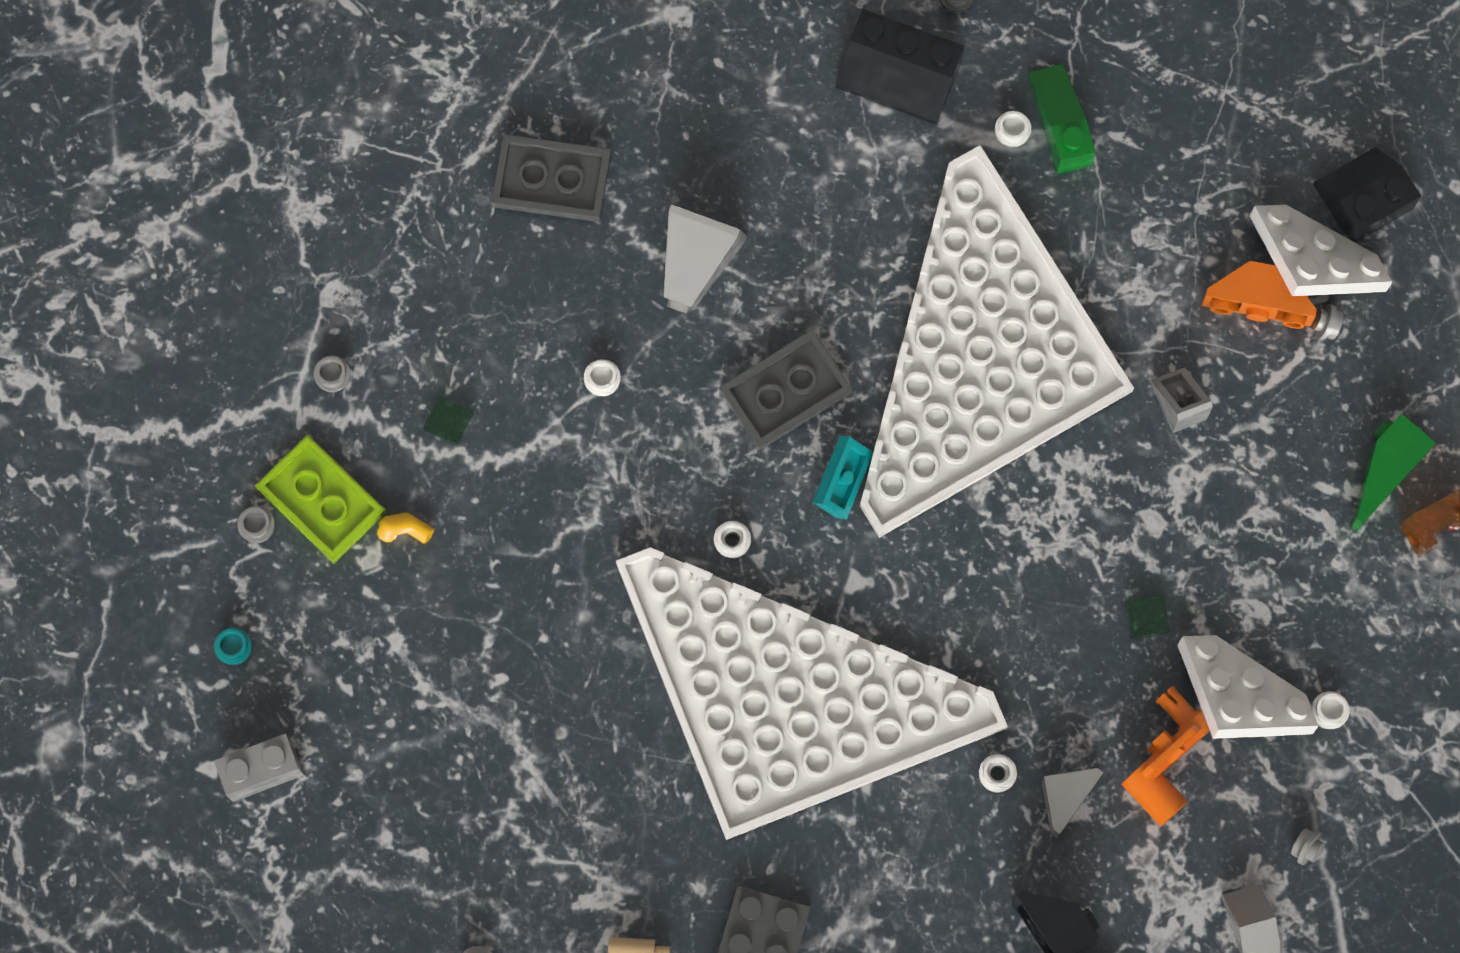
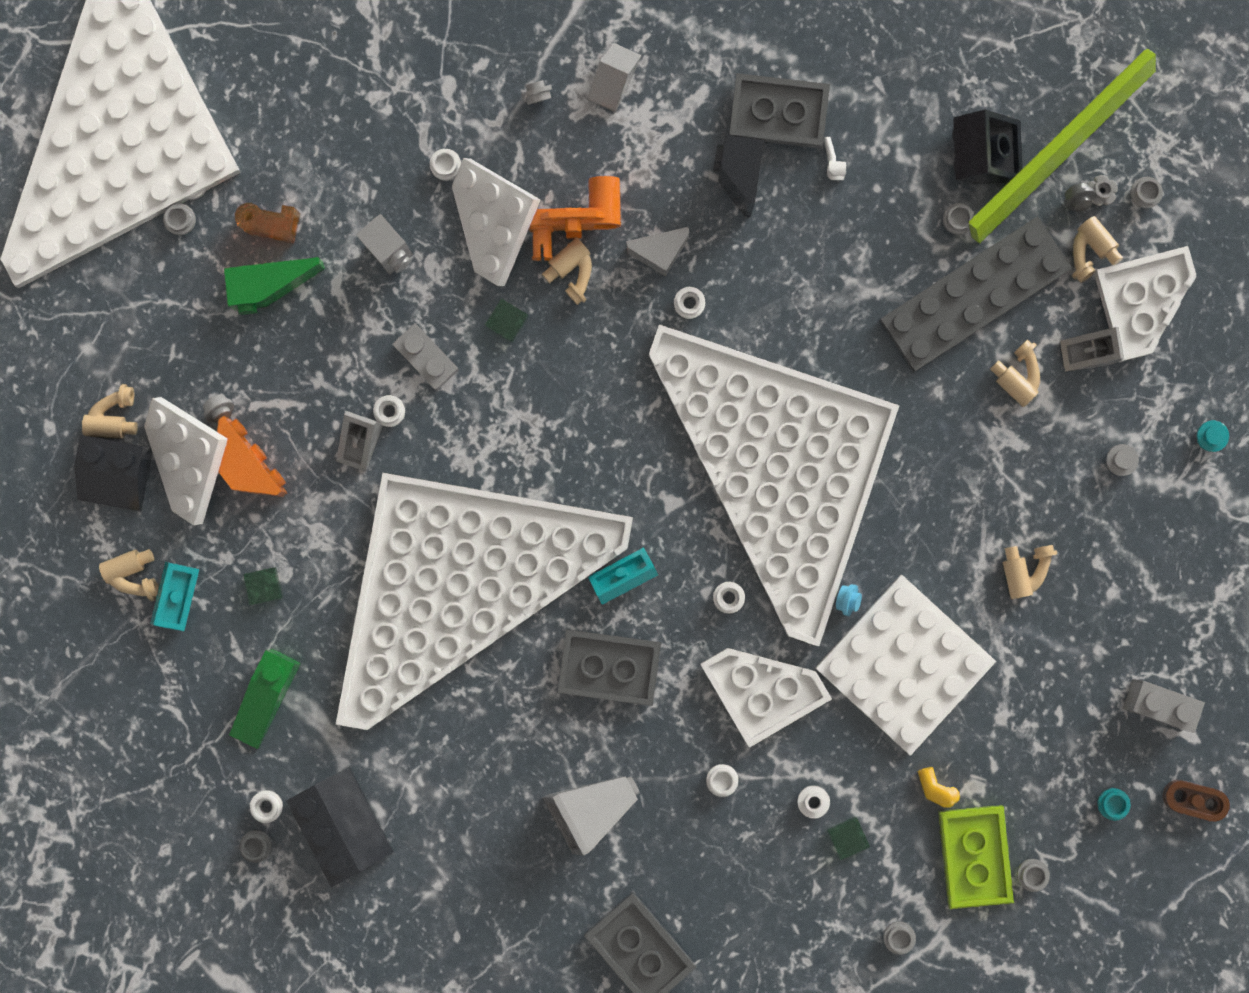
camera: 140 degrees left, 10 degrees up
white plate [995,111,1031,147] -> none
none -> tan plant [82,384,138,439]
none -> tan plant [99,549,159,602]
none -> teal plate [150,562,199,631]
none -> clear green tile [243,567,283,605]
none -> white plate [250,790,283,823]
none -> light grey brick [356,214,413,275]
none -> white plate [373,395,405,427]
none -> light grey plate [392,323,459,391]
none -> tan plant [542,237,592,305]
none -> white plate [700,648,832,748]
none -> white plate [797,786,830,818]
none -> white plate [815,575,996,756]
none -> medium azure plate [836,584,862,616]
none -> tan plant [1003,545,1057,599]
none -> reddish brown plate [1163,780,1230,822]

